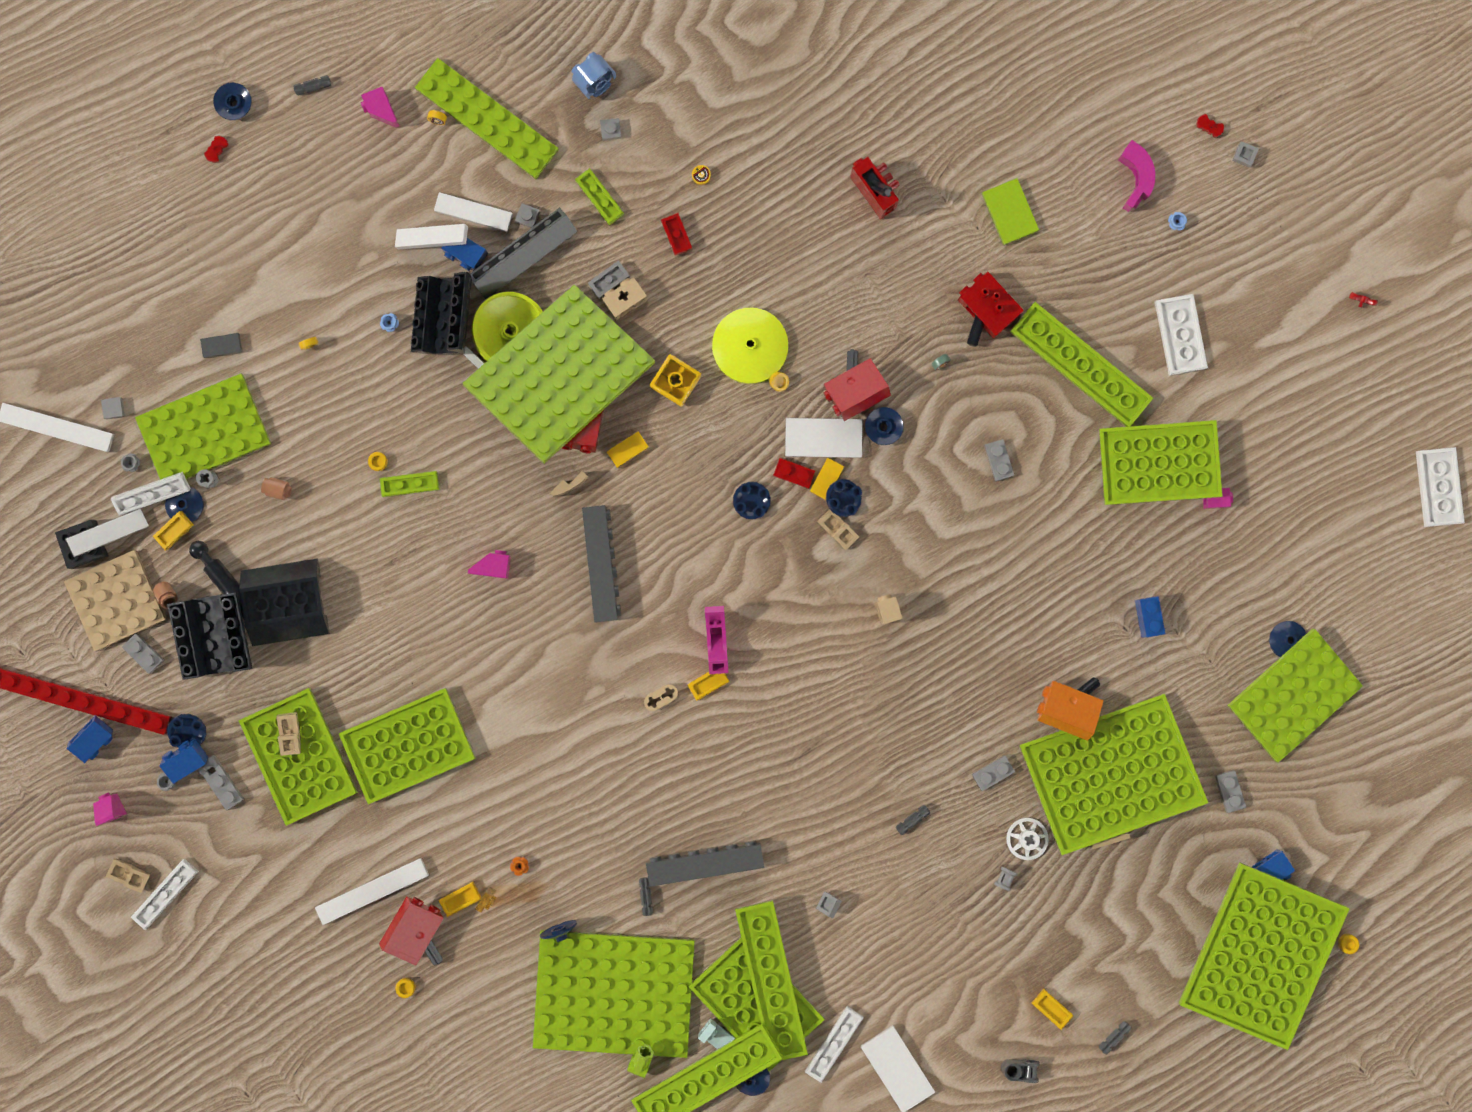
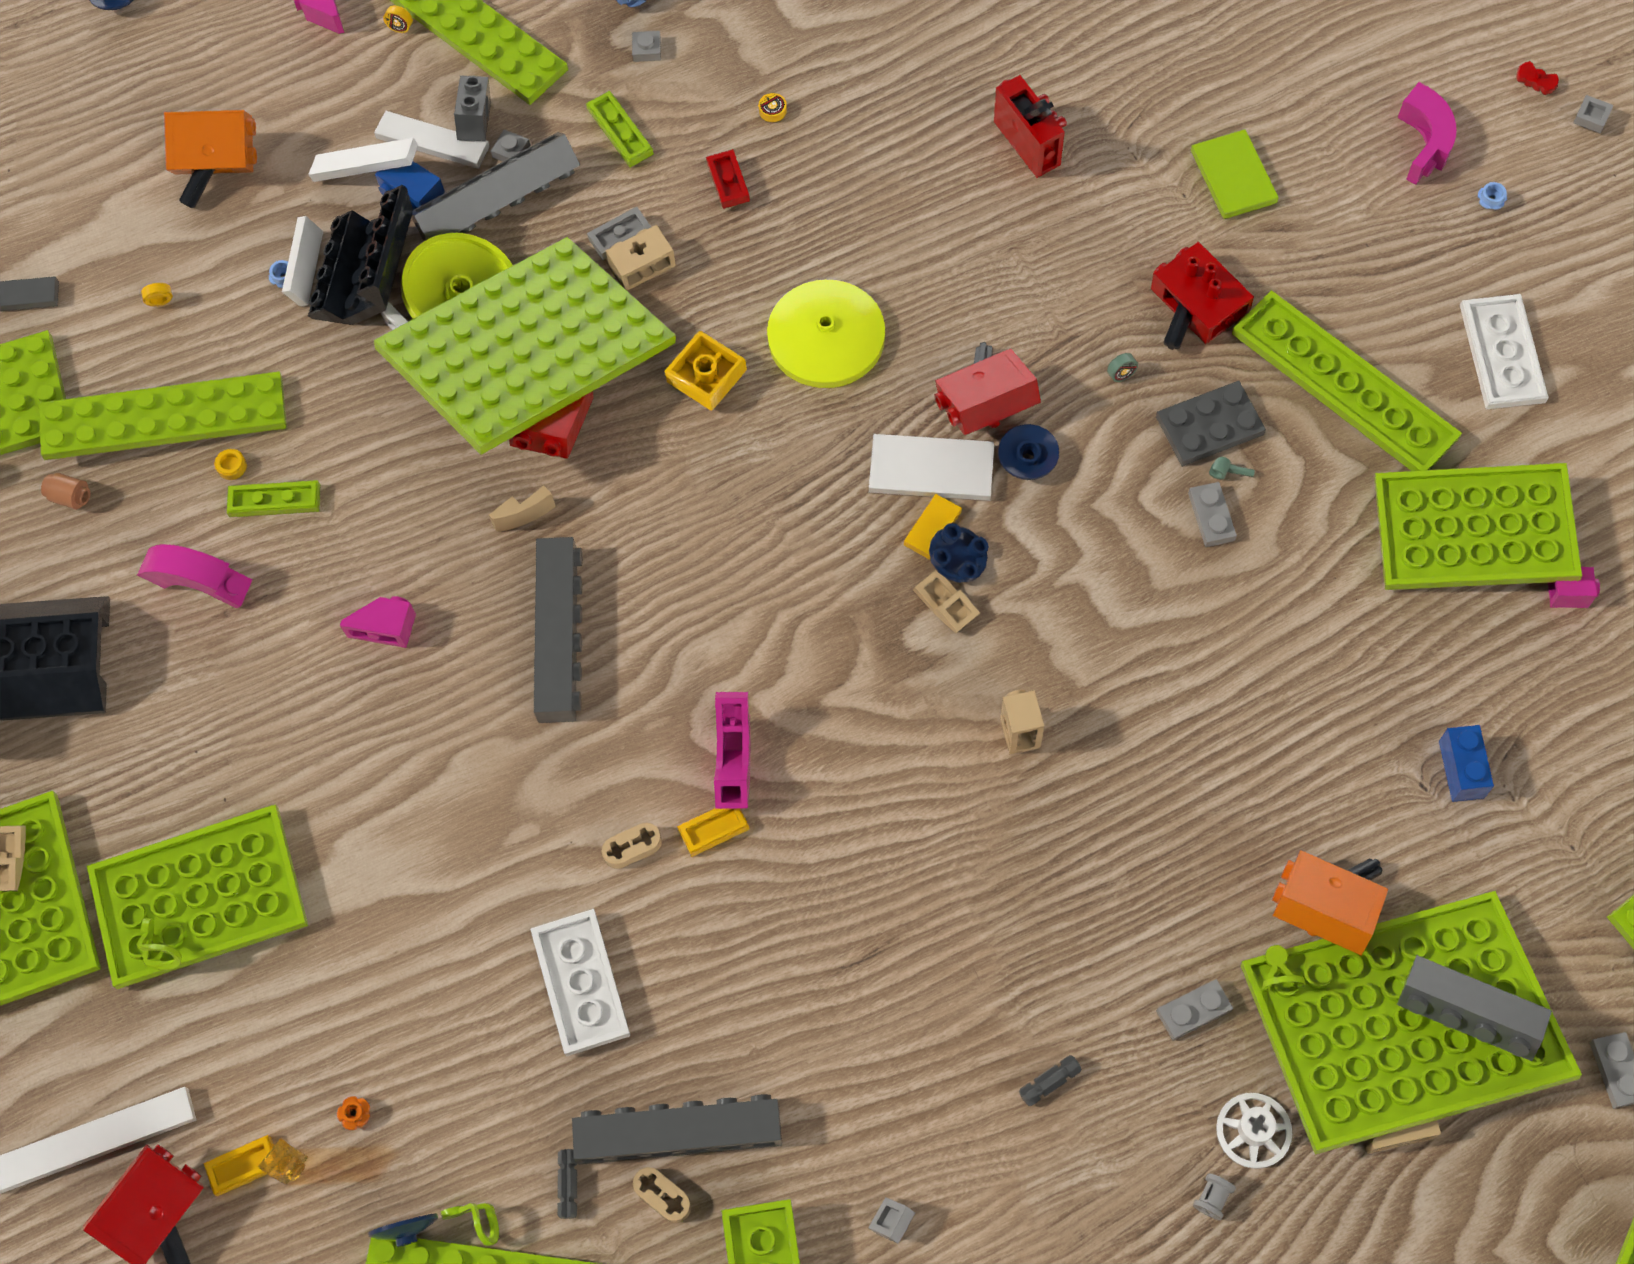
camera: 10 degrees right, 20 degrees down
red piece [204,136,229,163] -> none
yellow tile [607,431,649,468] -> none
dark blue dish [733,482,771,520] -> none
yellow tile [769,372,790,392] -> none
red plate [773,458,815,489] -> none
none -> lime plate [39,371,287,461]
none -> lime piece [136,918,182,970]
none -> dark pink arch [137,544,252,609]
none -> orange piece [164,110,257,209]
none -> white tile [282,216,323,307]
none -> lime piece [441,1203,499,1246]
none -> dark grey brick [454,76,491,141]
none -> white plate [530,909,631,1057]
none -> tan beam [633,1167,691,1223]
none -> dark grey plate [1156,381,1266,467]
none -> sand green hand [1209,457,1255,480]
none -> lime piece [1260,945,1305,991]
none -> dark grey brick [1397,955,1552,1061]

